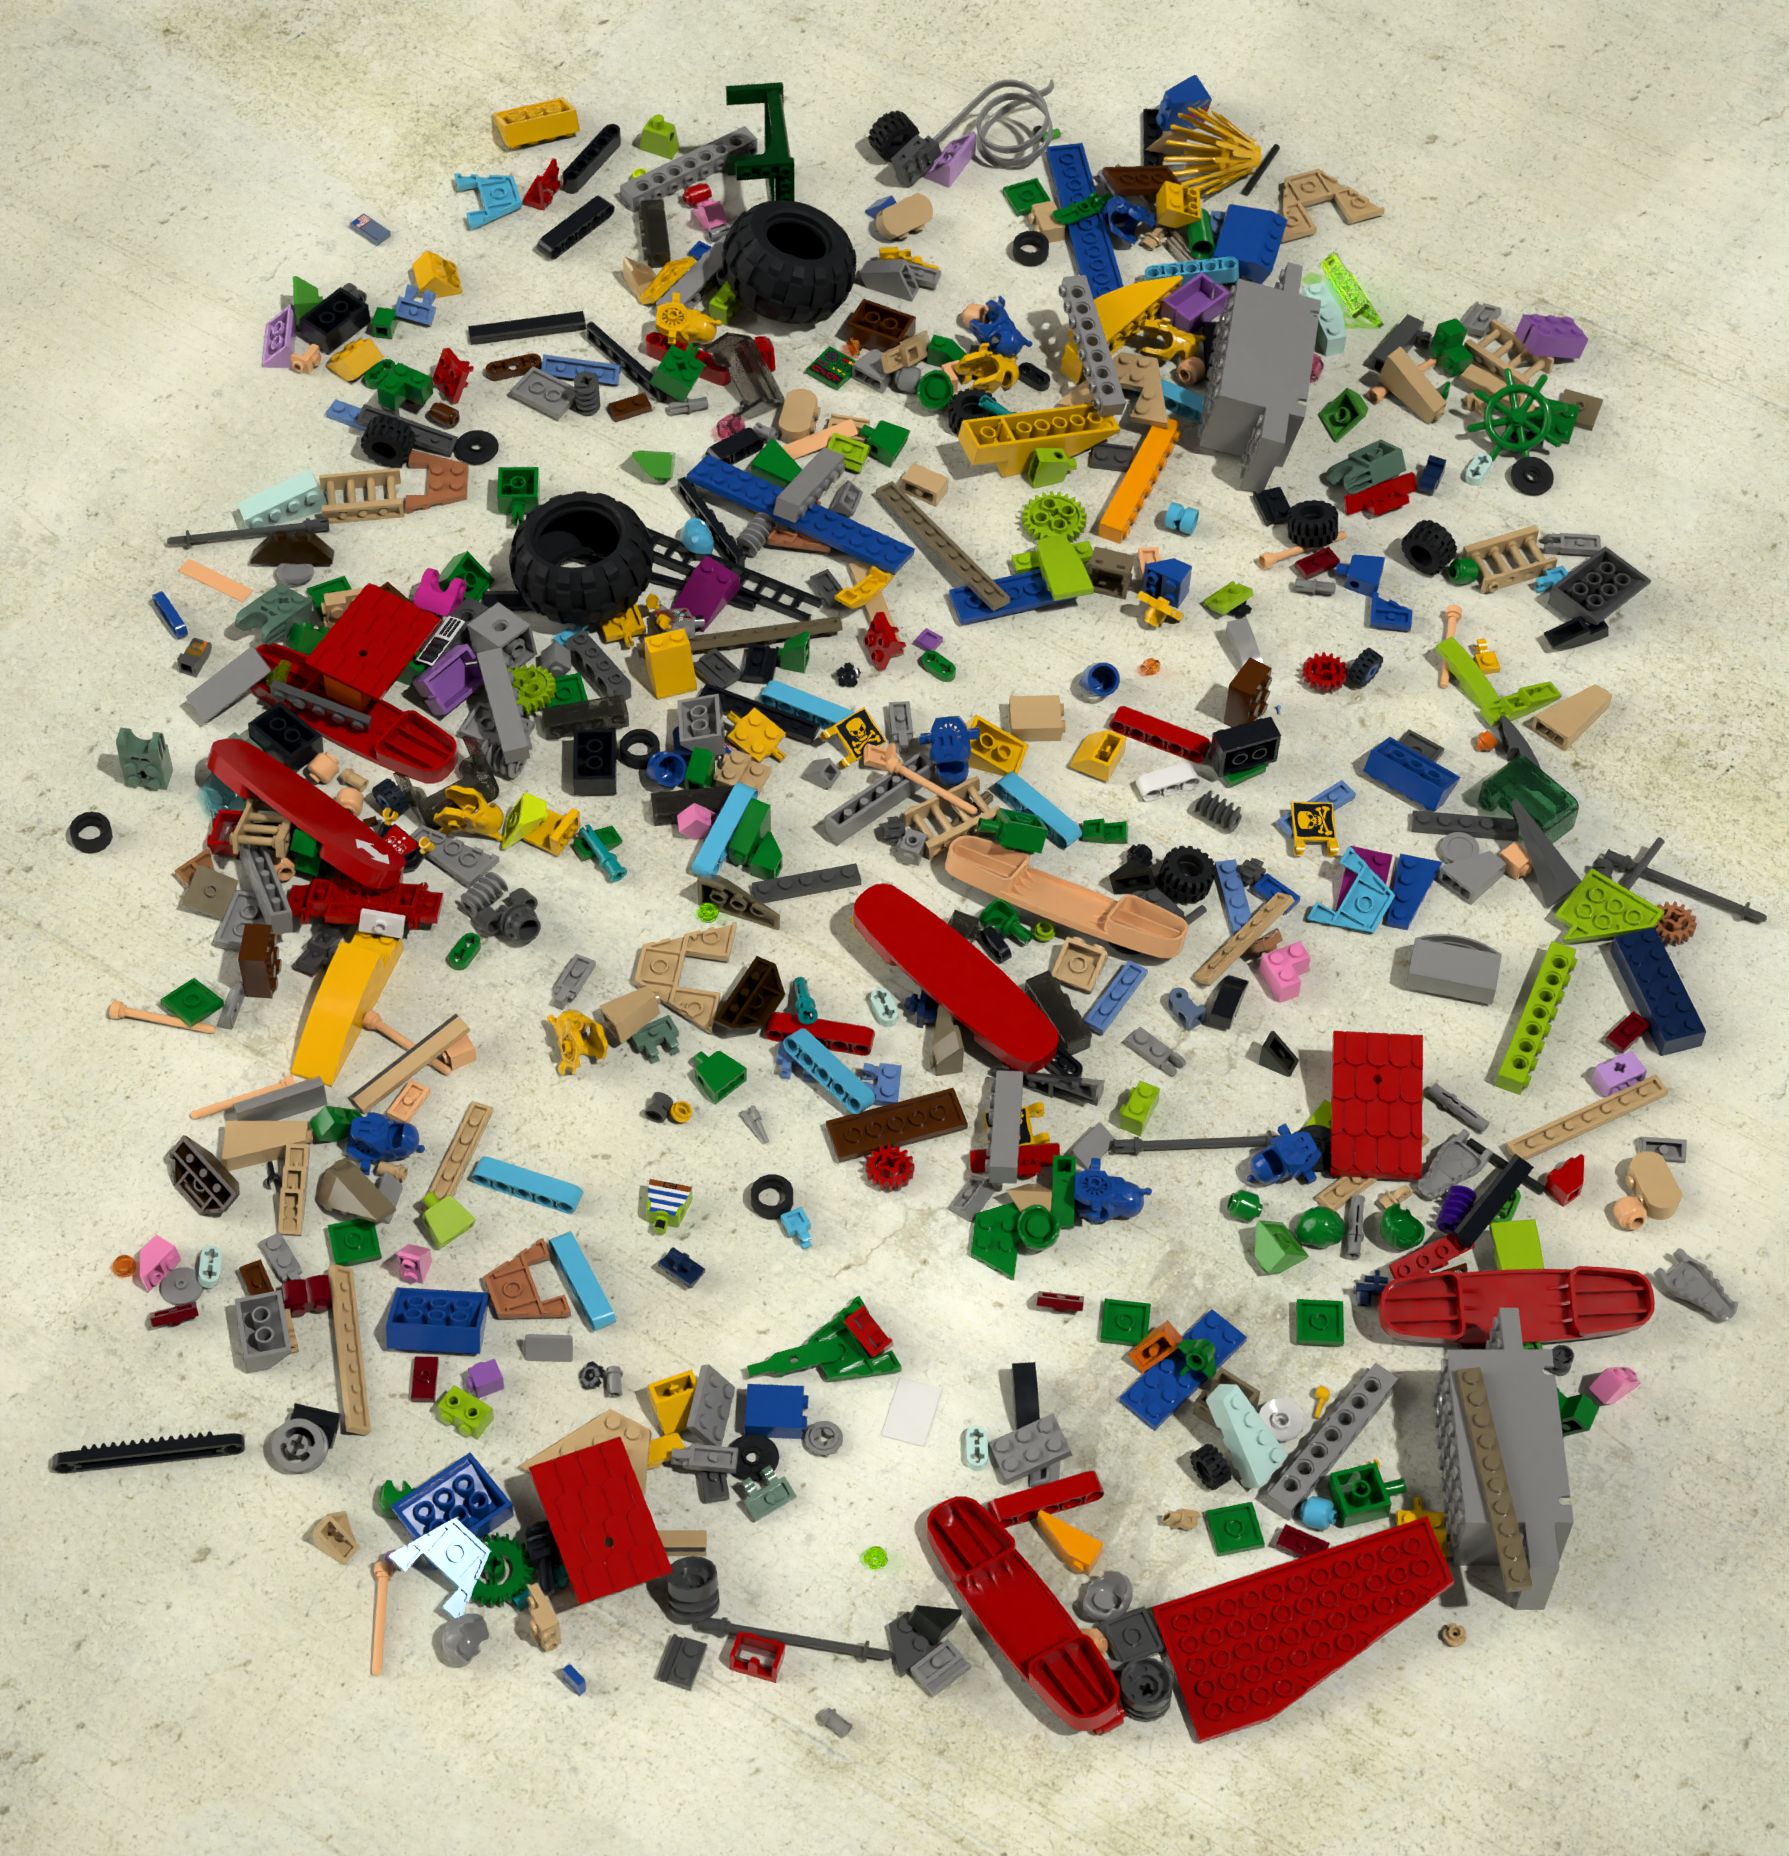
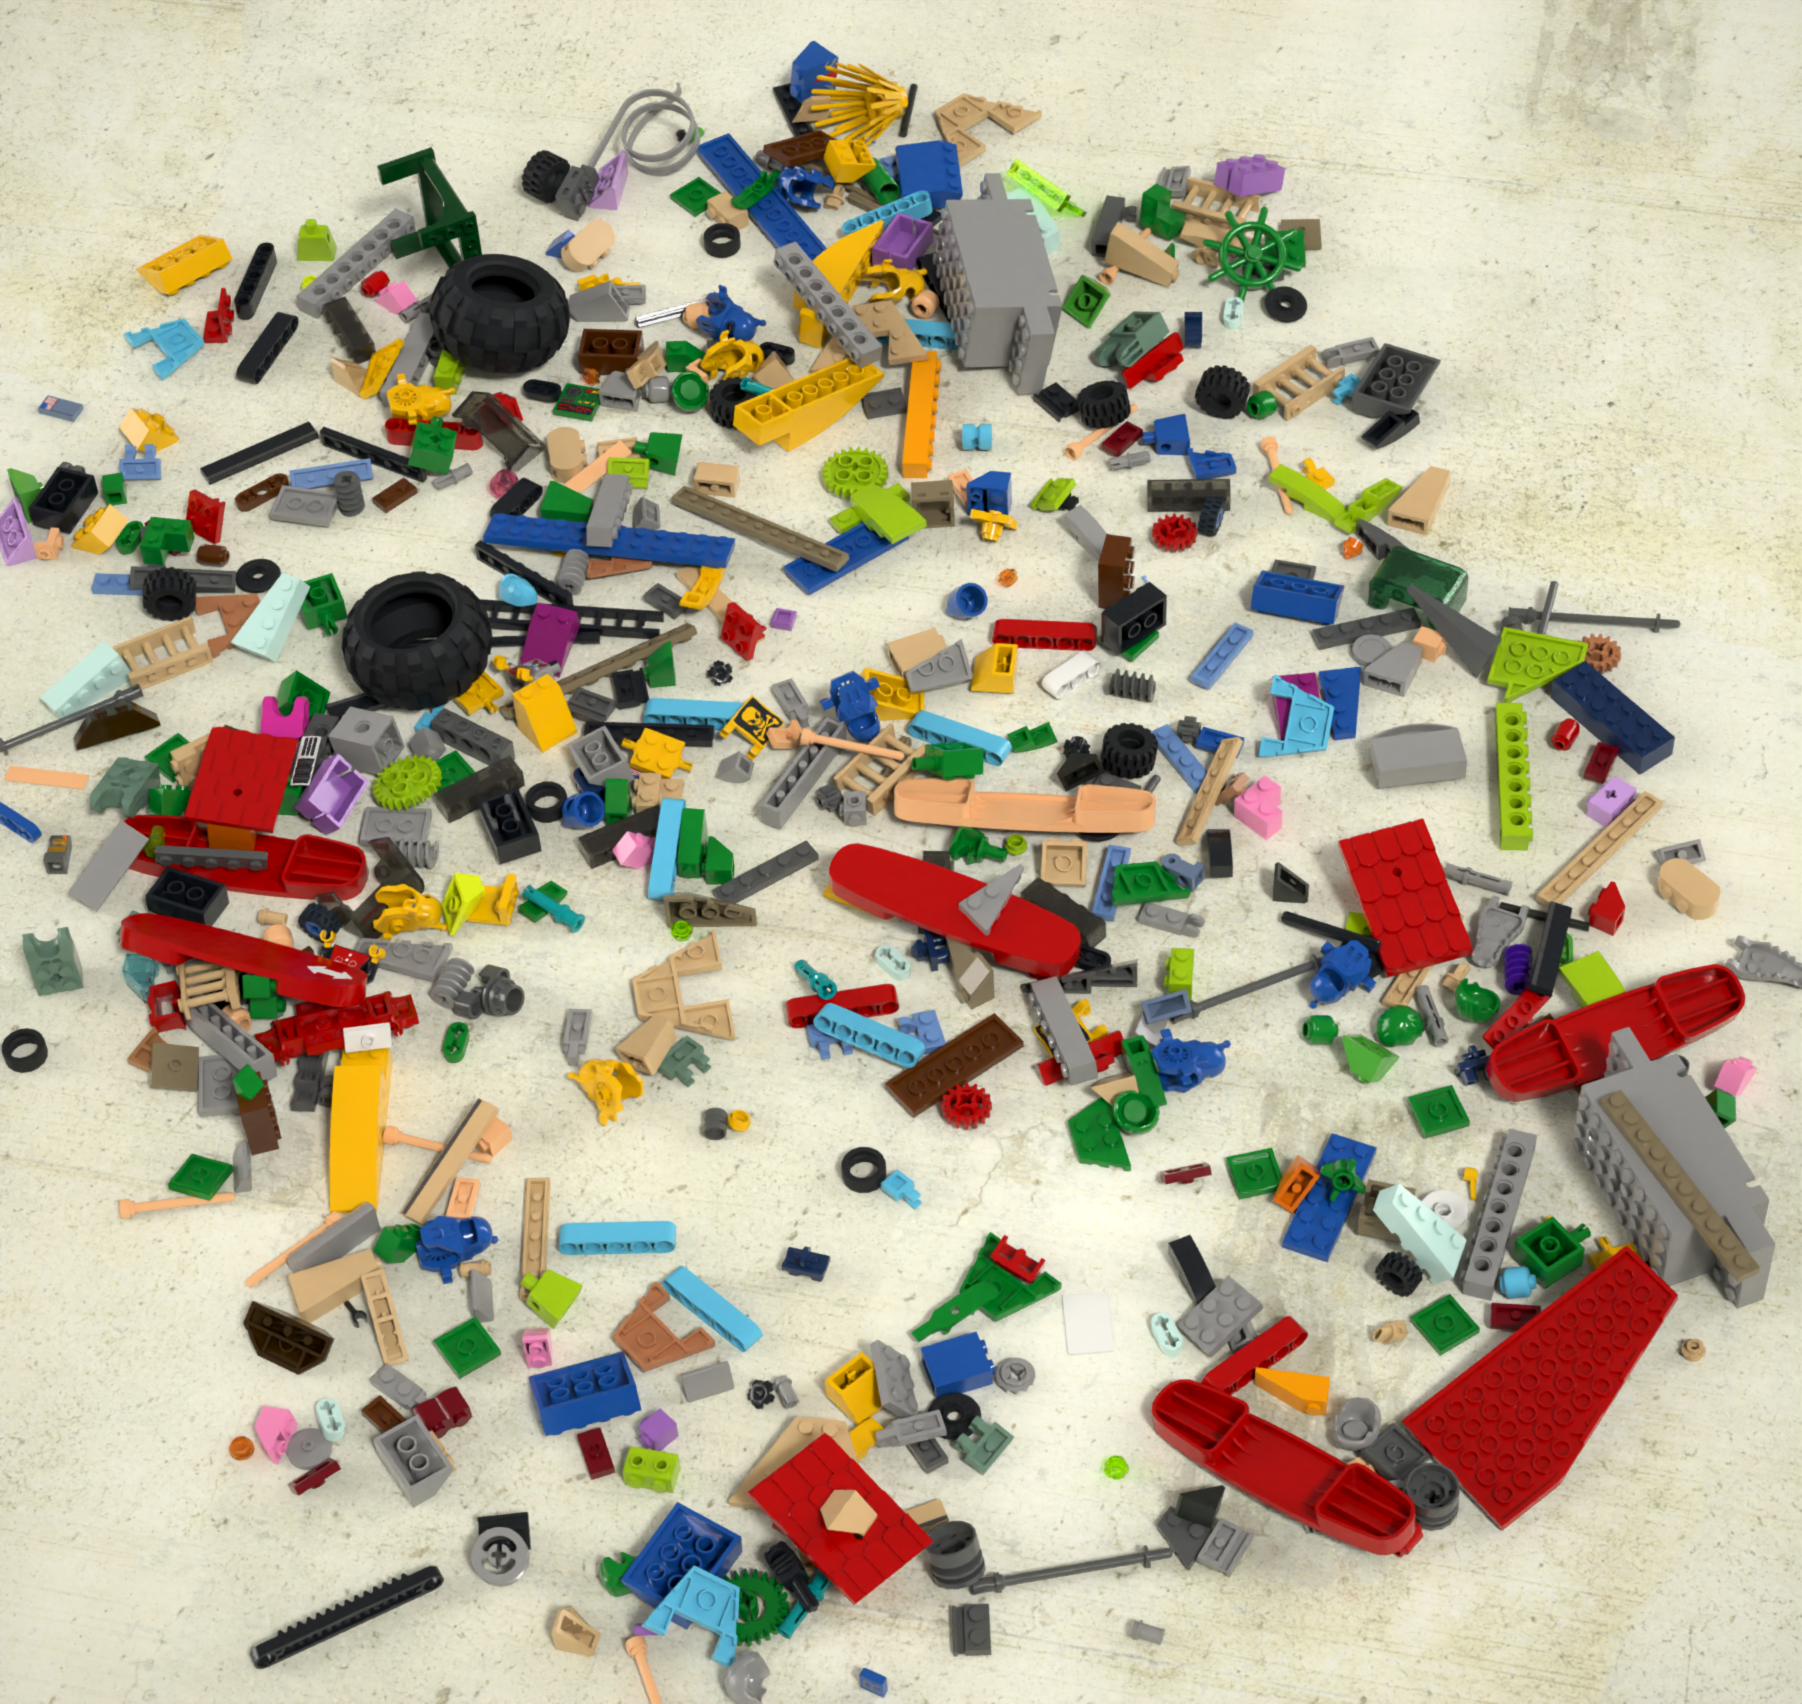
camera: 15 degrees left, 5 degrees down
light grey piece [277,563,314,584] -> none
light nougat head [308,752,339,784] -> none
dark tan wedge [316,1158,396,1223] -> none
tan plate [329,1264,371,1436] -> none
light grey brick [477,648,533,764] -> none
tan plate [527,1583,562,1652] -> none
bright green slope [632,450,676,482] -> none
torso [647,1179,693,1235] -> none
blue tile [688,241,712,261] -> none
green torso [693,1051,747,1105] -> none
dark brown wedge [714,956,785,1031] -> none
red window [729,1631,786,1683] -> none
light grey piece [740,1106,769,1144] -> none
light grey pin [753,422,779,442] -> none
green beam [922,650,956,682] -> none
light grey slope [948,1176,995,1222] -> none
black beam [980,926,1012,963] -> none
lime torso [1027,448,1077,489] -> none
flag [1290,802,1339,857] -> none
light nougat head [1613,1196,1647,1230] -> none
none -> light aqua wedge [231,573,310,663]
none -> green slope [233,1064,264,1100]
none -> black plate [523,379,562,402]
none -> axle [635,295,728,328]
none -> tan slope [752,351,795,388]
none -> tan slope [820,1490,878,1537]
none -> light grey wing [905,639,973,694]
none -> light grey wing [959,864,1024,936]
none -> green wing [1111,861,1191,906]
none -> sand blue slope [1141,989,1192,1024]
none -> clear smoke brick [1147,479,1231,512]
none -> black axle [1281,911,1382,952]
none -> red brick [1551,718,1580,751]

